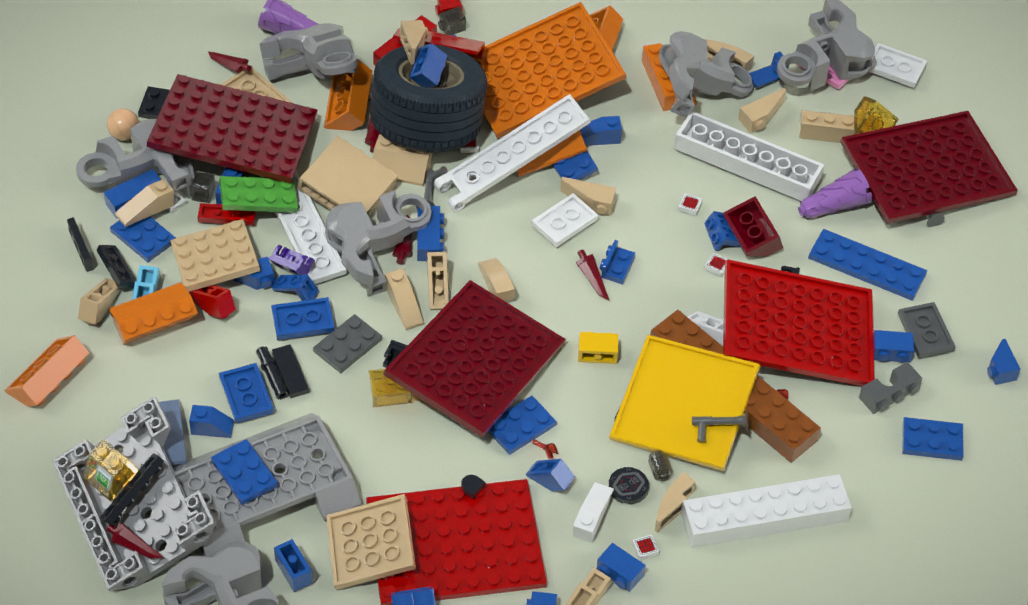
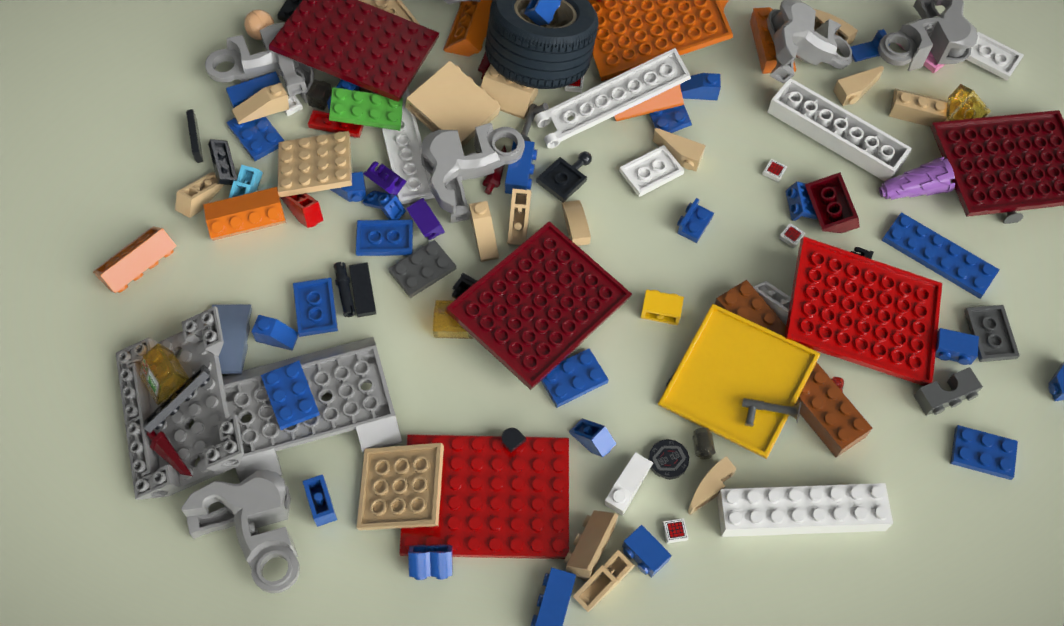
camera: 10 degrees right, 10 degrees up
clear red hand [532,439,558,459] -> none
dark red bar [576,249,610,301] -> none
none -> dark purple hinge [406,198,445,240]
none -> black plate [536,151,592,203]
none -> tan slope [564,510,618,582]

